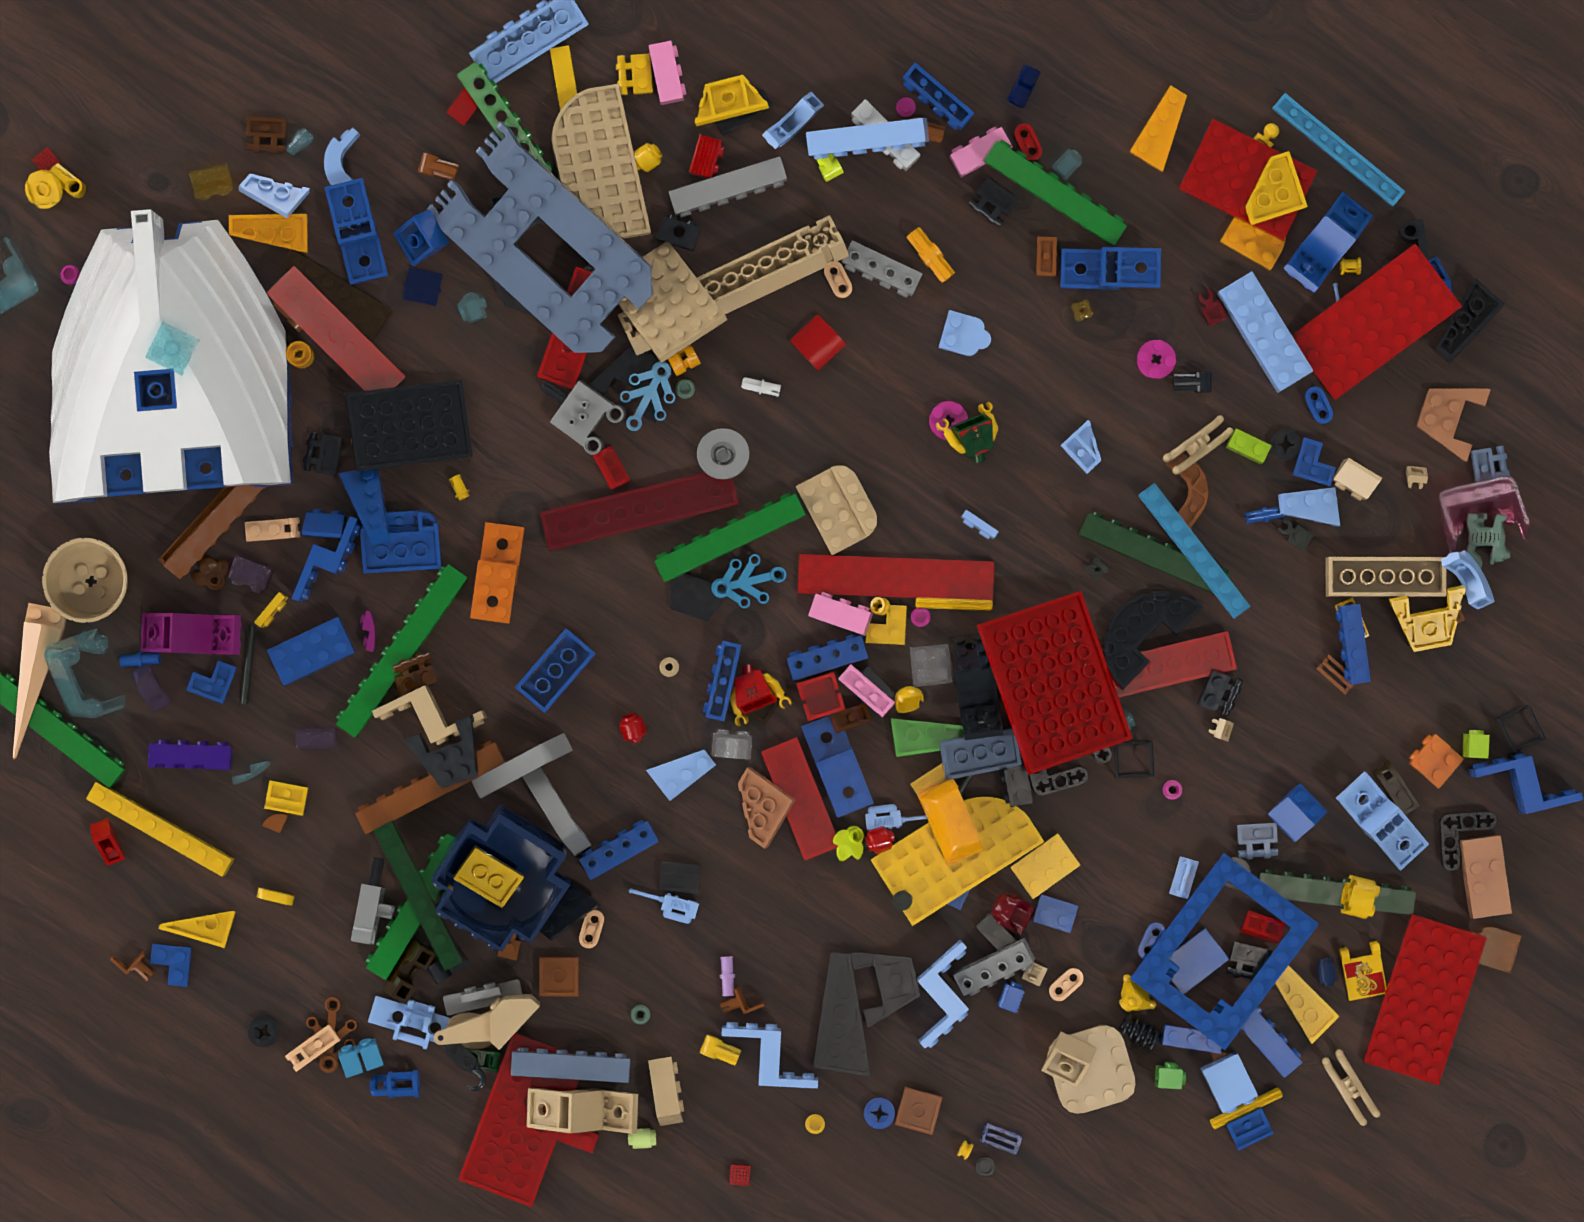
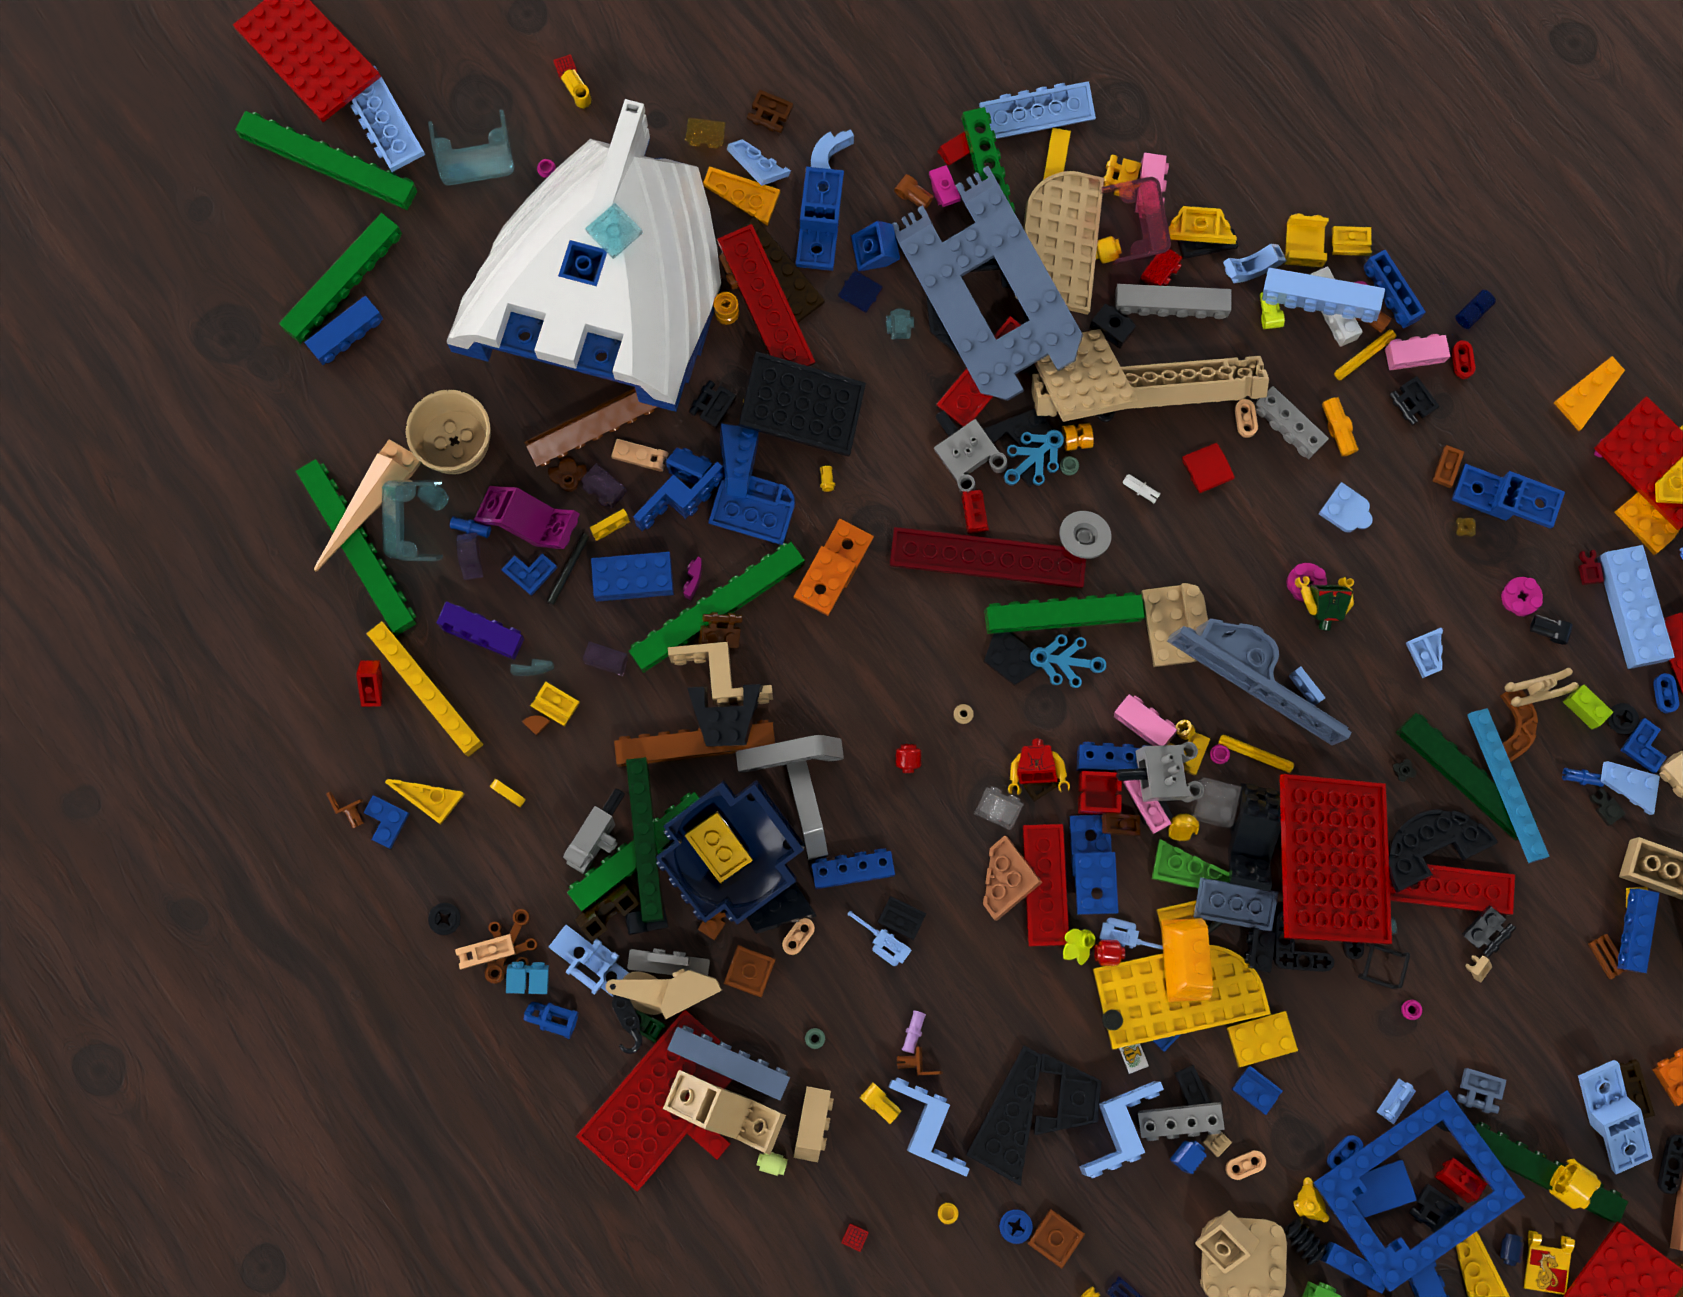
camera: 20 degrees right, 10 degrees down
yellow tile [25,170,63,209] -> none
clear light blue cone [285,127,314,156] -> none
blue brick [515,628,596,713] -> none
light blue wing [646,750,716,801] -> none
blue brick [702,641,742,722] -> none
red plate [798,554,994,601] -> none
green brick [982,140,1127,246] -> none
dark red helmet [991,894,1035,934] -> none
clear light blue brick [1051,149,1083,181] -> none
slope [1268,784,1327,842] -> none
none -> dark pink brick [929,165,961,207]
none -> clear pink windscreen [1099,177,1171,265]
none -> light grey piece [1116,742,1204,803]
none -> sticker [1119,1043,1149,1074]
none -> sand blue piece [1167,619,1352,745]
none -> yellow panel [1285,213,1329,267]
none -> yellow plate [1332,226,1372,256]
none -> yellow axle [1334,329,1396,380]

